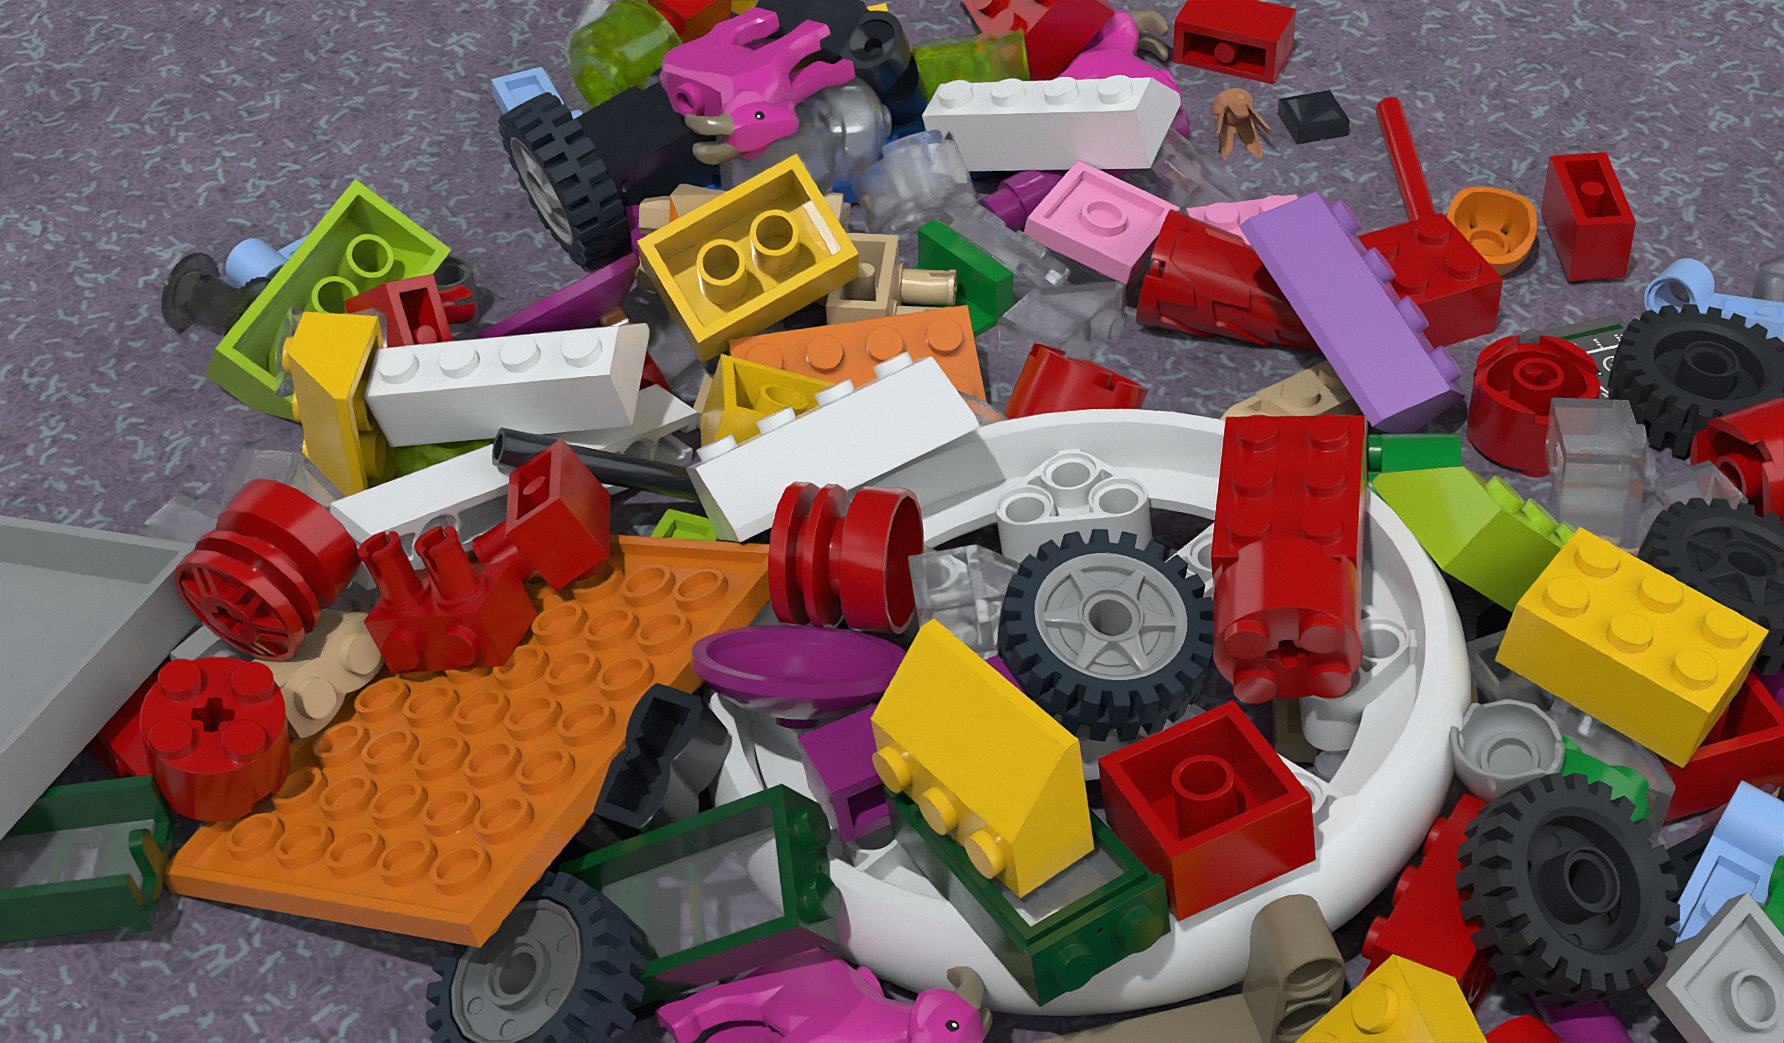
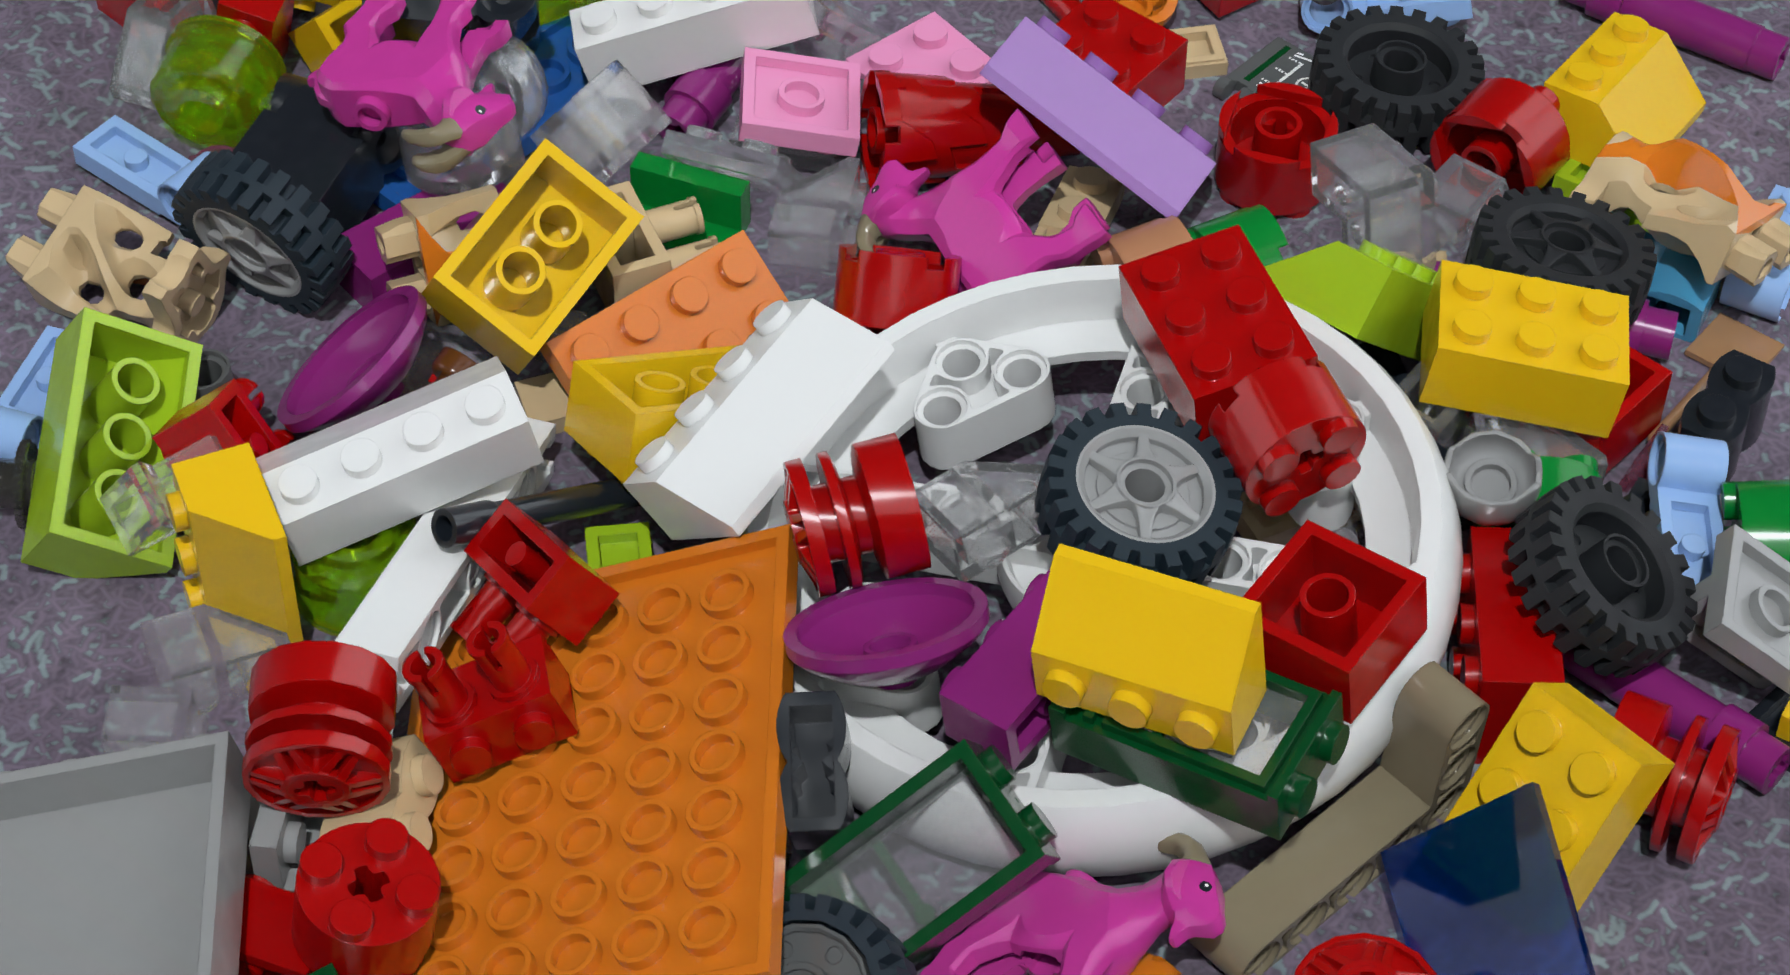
camera: 30 degrees left, 5 degrees up
none -> tan hips [6,185,231,343]
none -> dark pink animal [855,108,1112,293]
none -> tan tile [1169,24,1228,80]

